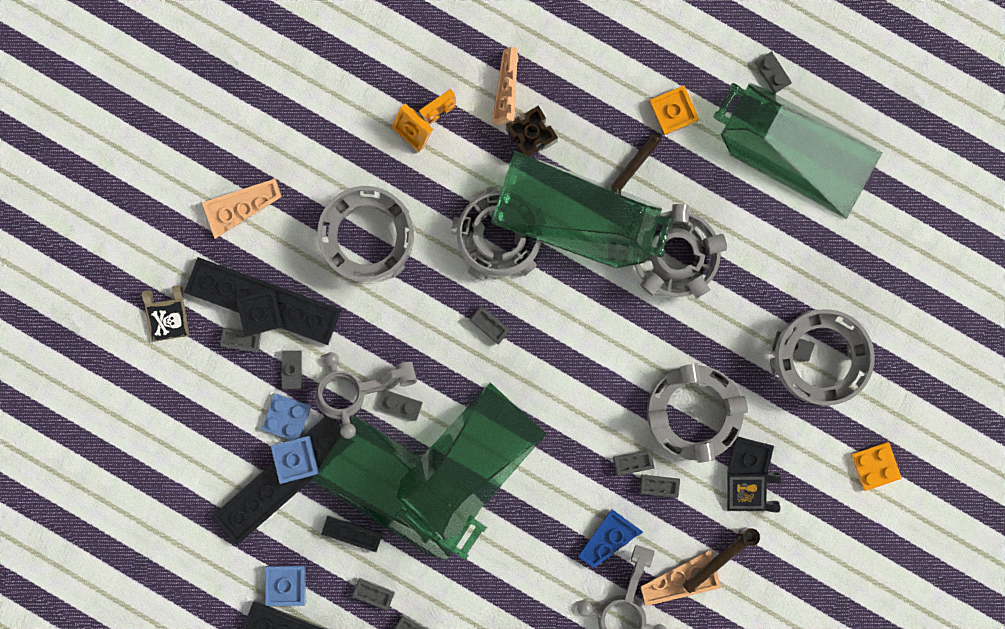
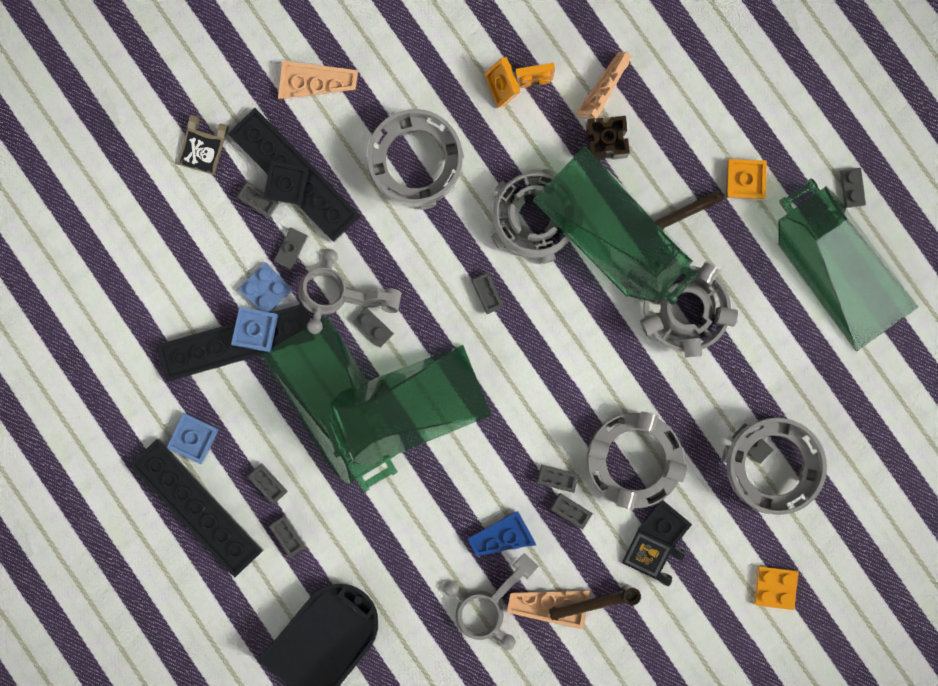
camera: 25 degrees right, 0 degrees up
black plate [321,515,383,552] -> none

